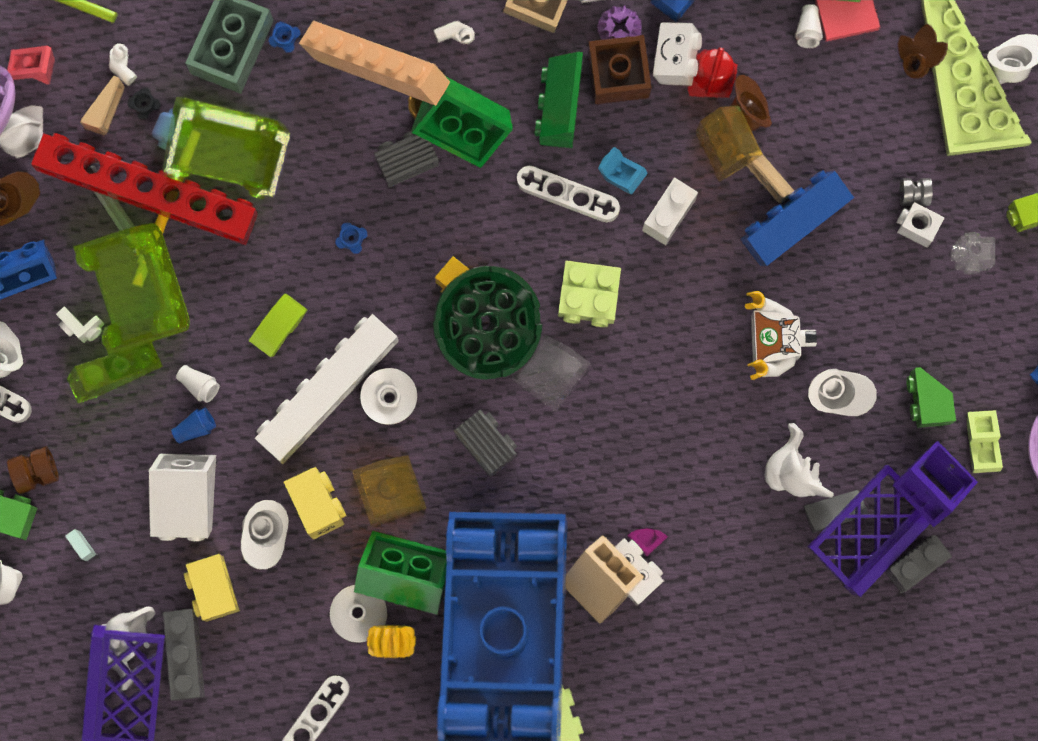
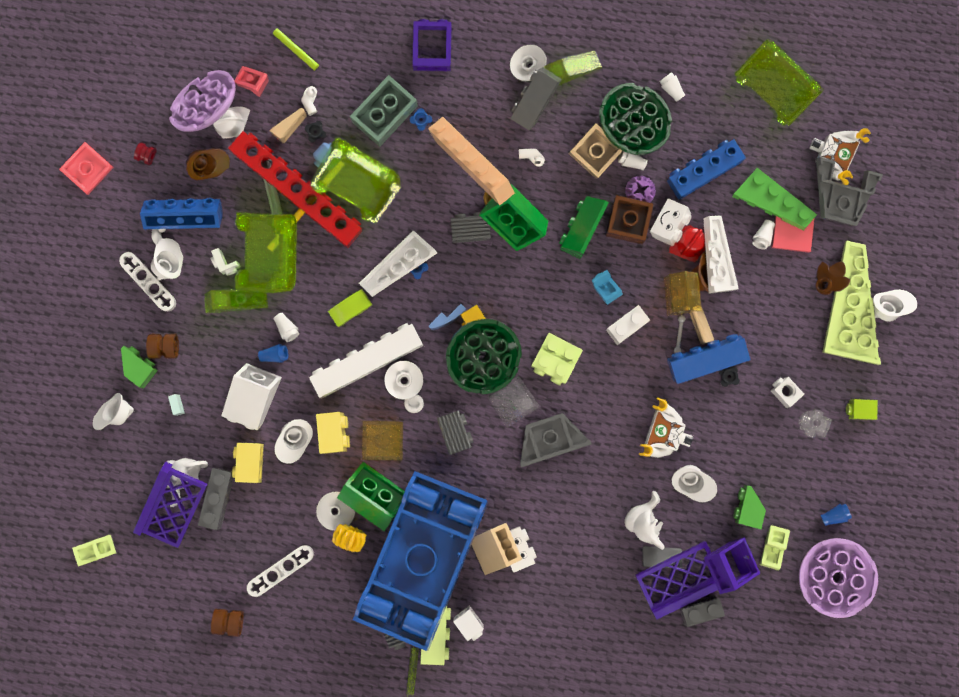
camera: 20 degrees right, 5 degrees up
white beam [517,166,620,222] -> none
magenta tile [627,528,667,557] -> none
flat silver wheel [899,178,933,206] -> none
none -> white wing [359,231,437,297]
none -> white tile [404,394,424,413]
none -> medium blue slope [429,304,466,330]
none -> white brick [453,605,484,641]
none -> dark grey wing [520,413,592,467]
none -> light grey hinge [674,315,686,353]
none -> white wing [704,216,738,293]
none -> black plate [719,366,740,387]

